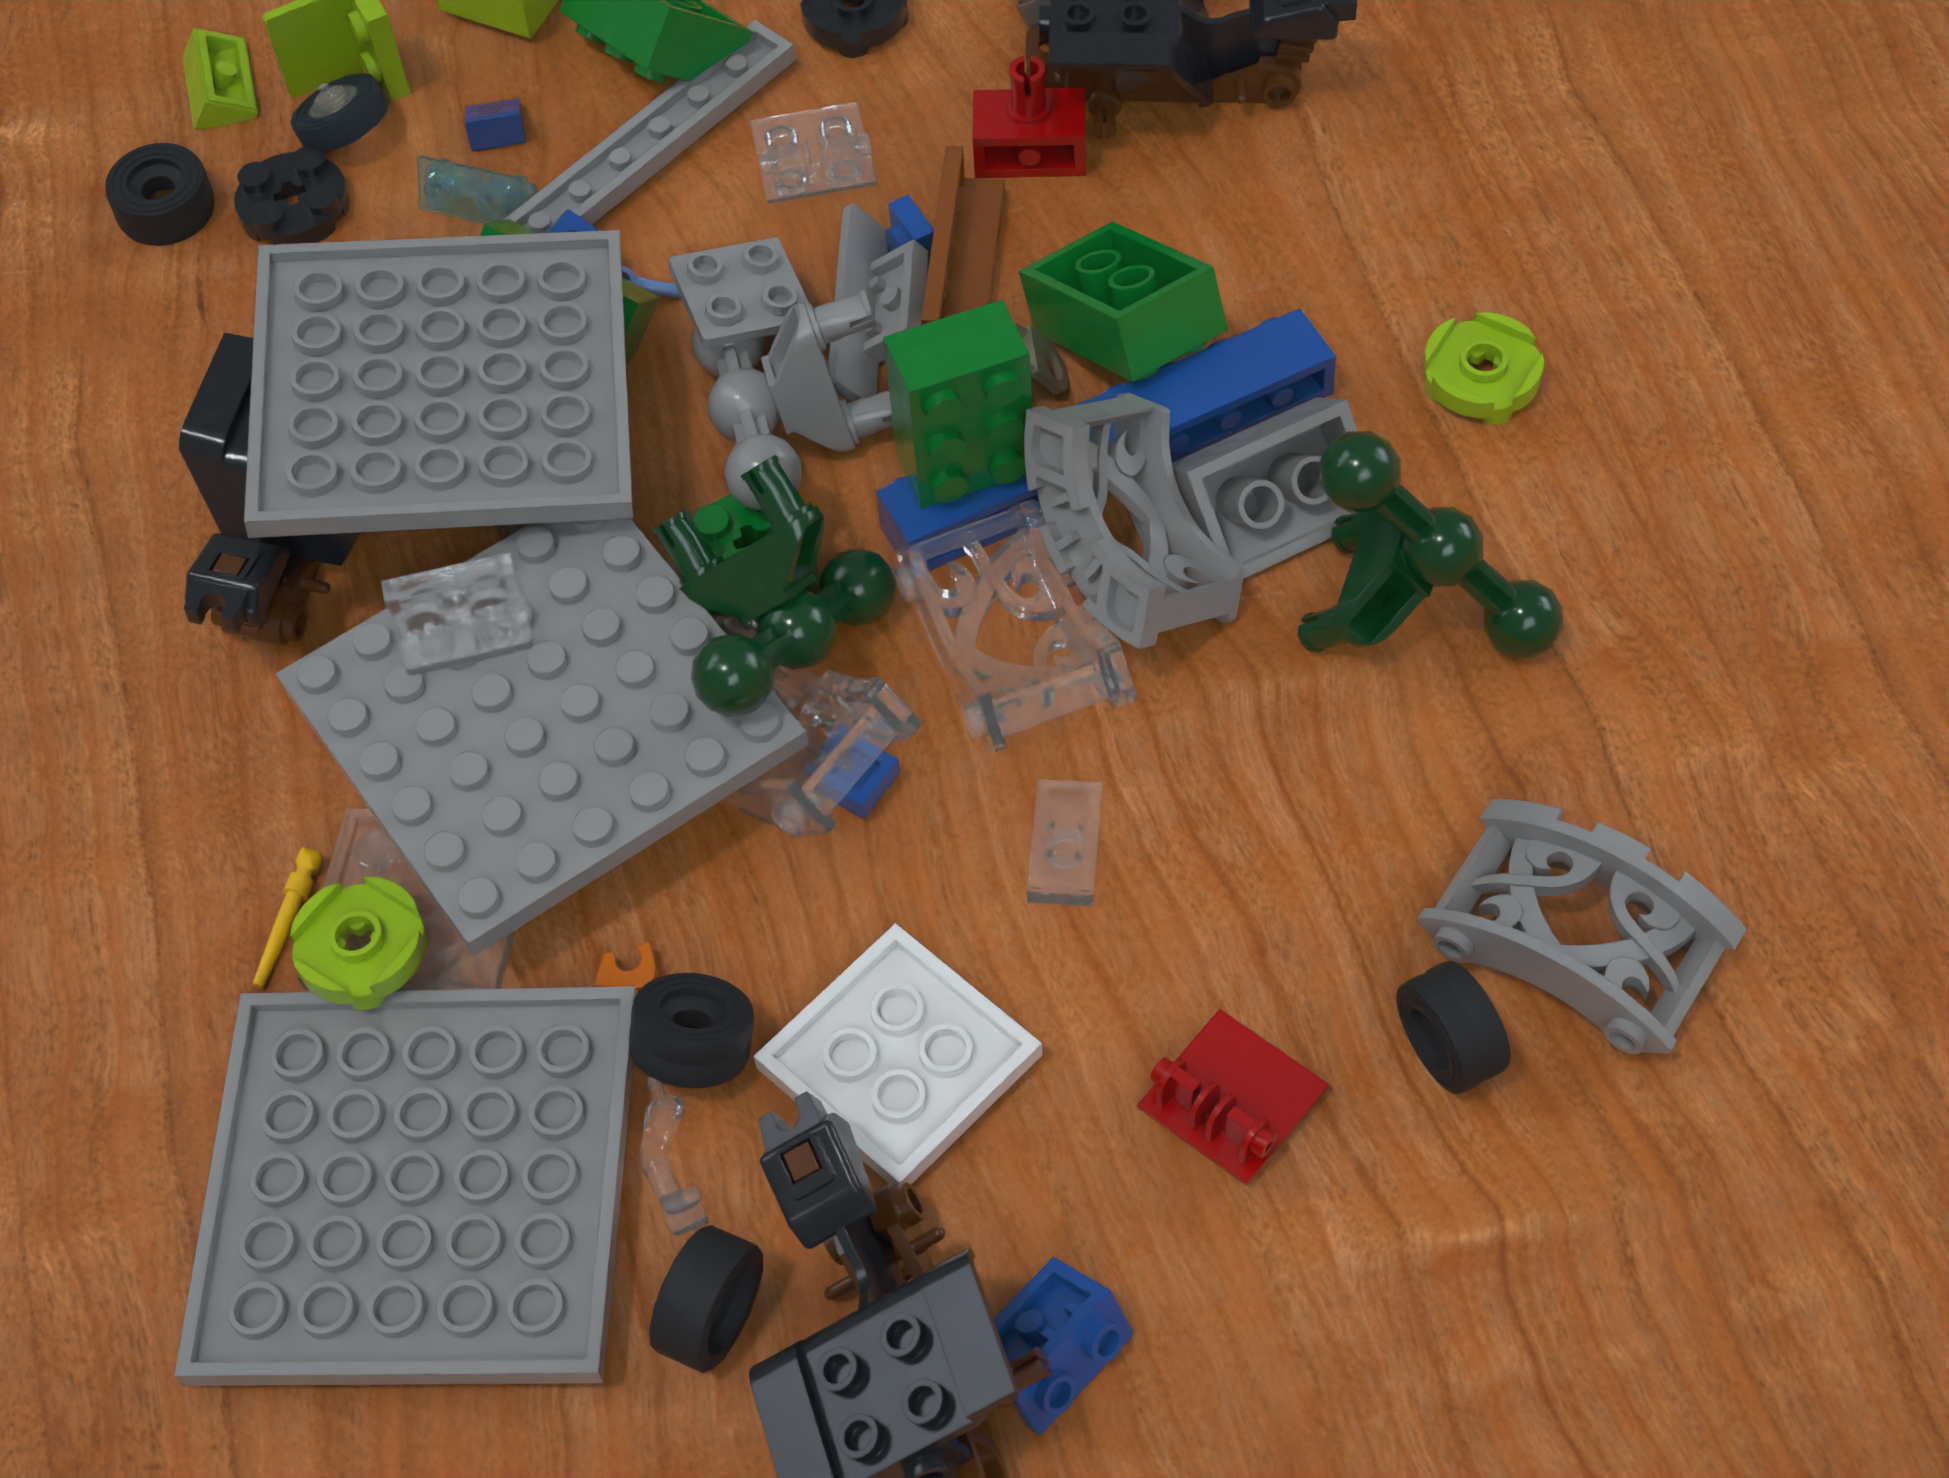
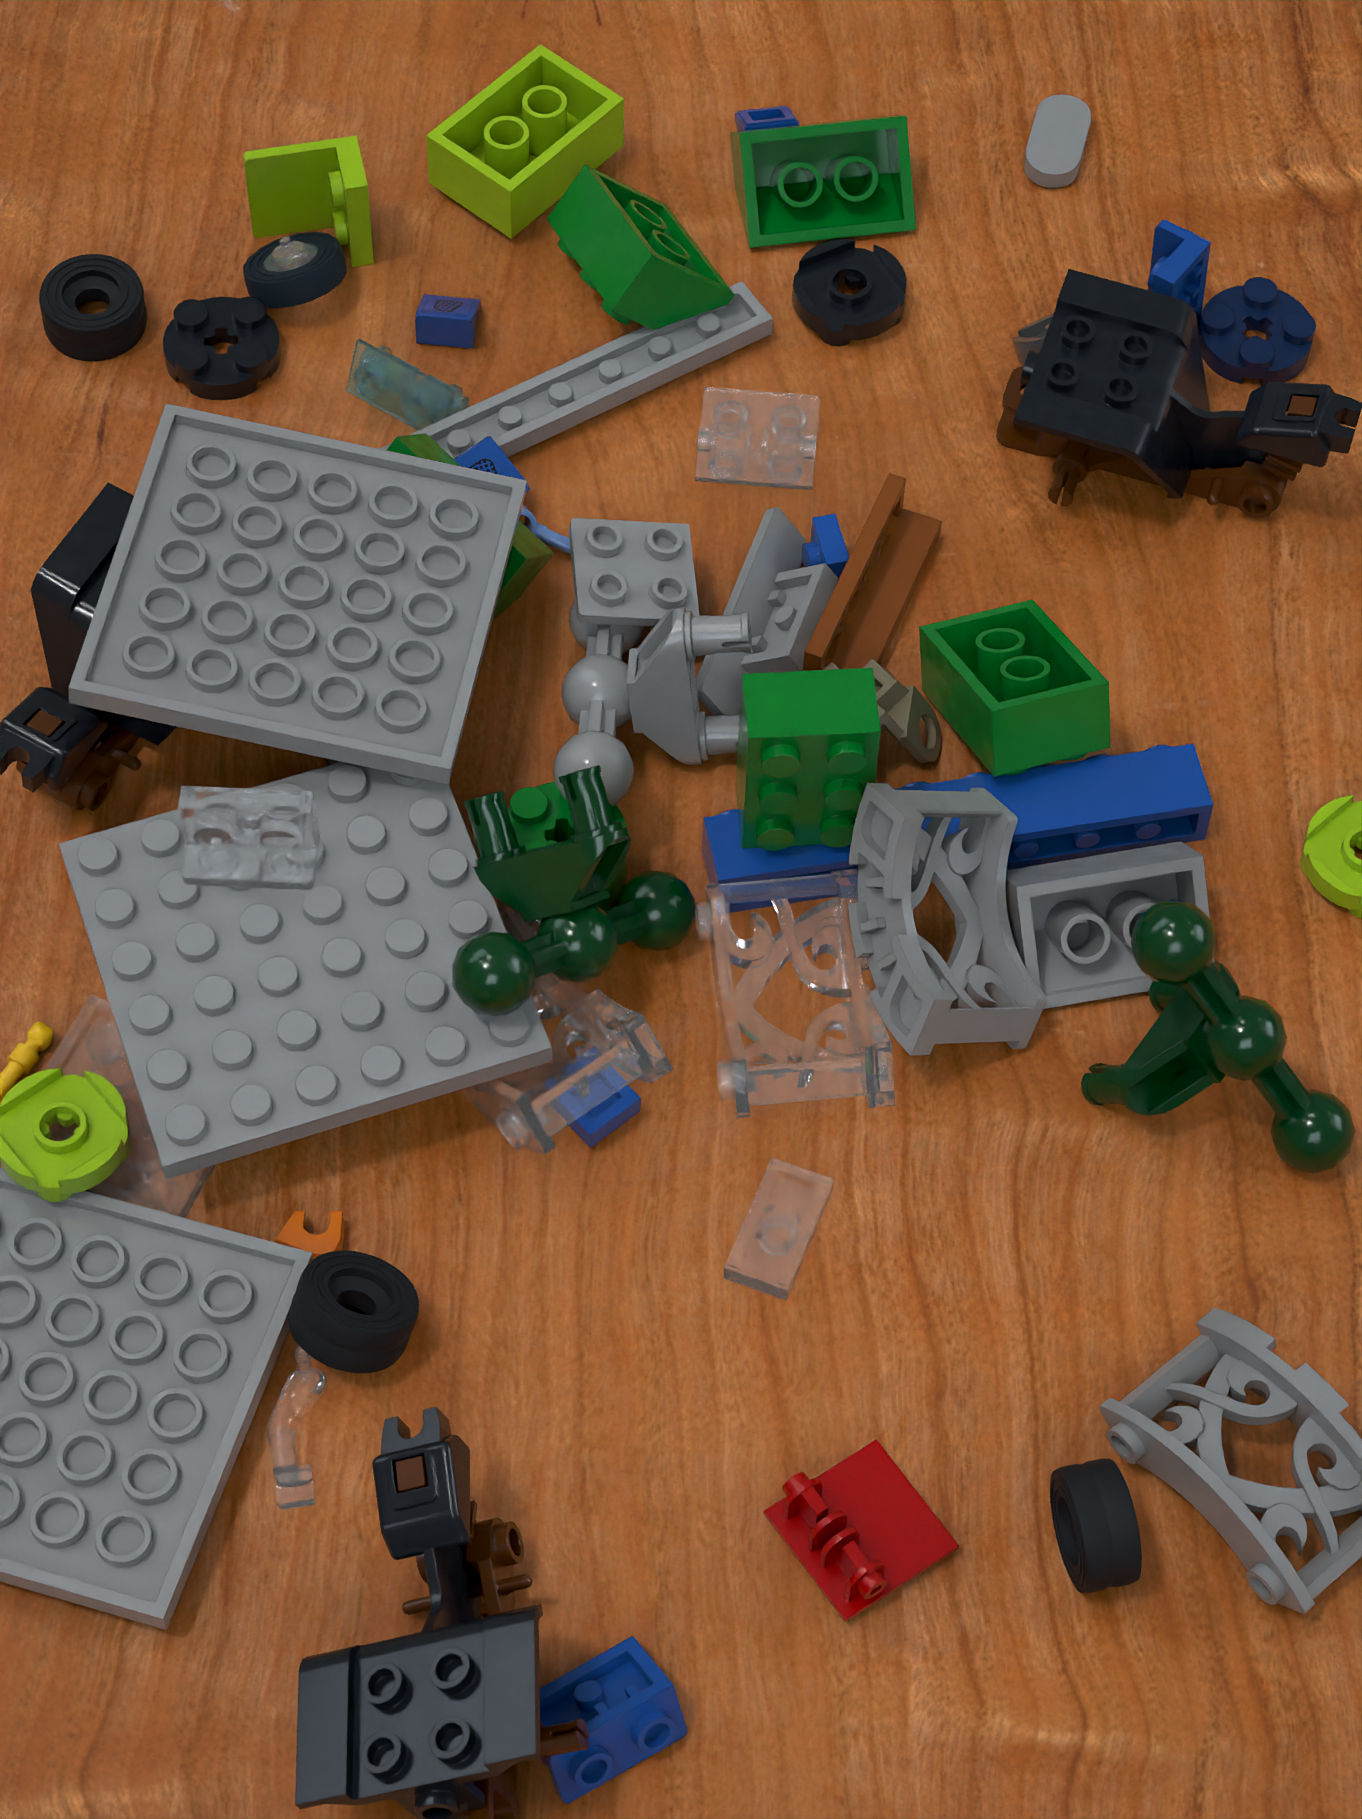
camera: 10 degrees right, 0 degrees up
lime slope [183,28,258,130] -> none
black tyre [649,1225,763,1373] -> none
white plate [753,923,1042,1186] -> none
red brick [972,56,1086,178] -> none

